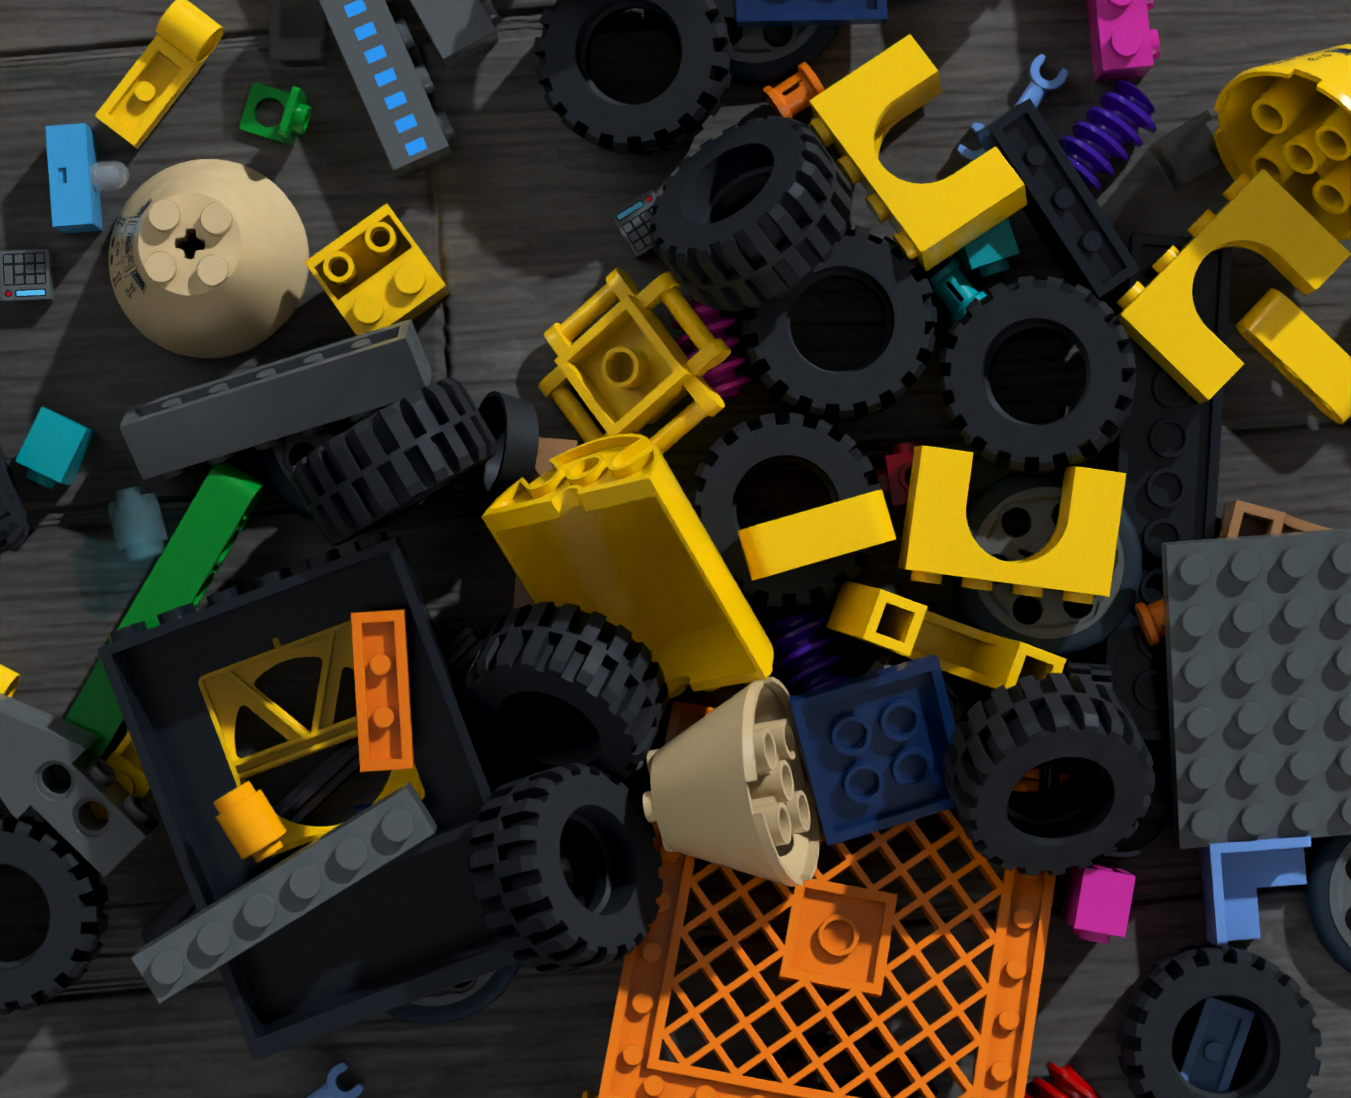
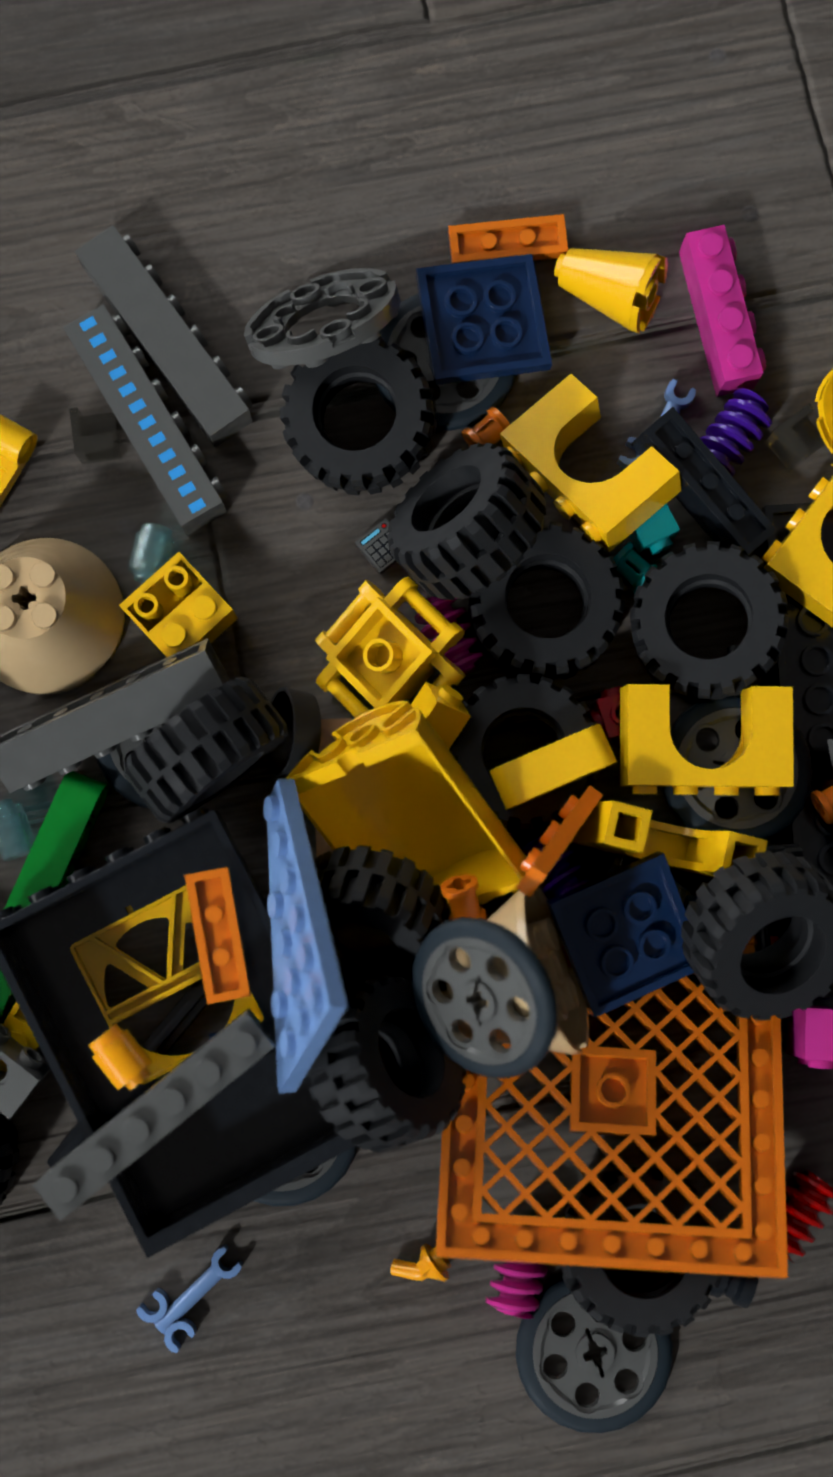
camera: 10 degrees left, 5 degrees down
green bracket [239,83,312,147] -> none
none -> clear light blue brick [127,523,174,584]
none -> medium blue wing [264,779,348,1093]
none -> yellow brick [411,682,471,749]
none -> wedge [412,917,558,1078]
none -> orange bush [440,874,487,921]
none -> orange wing [516,785,603,898]

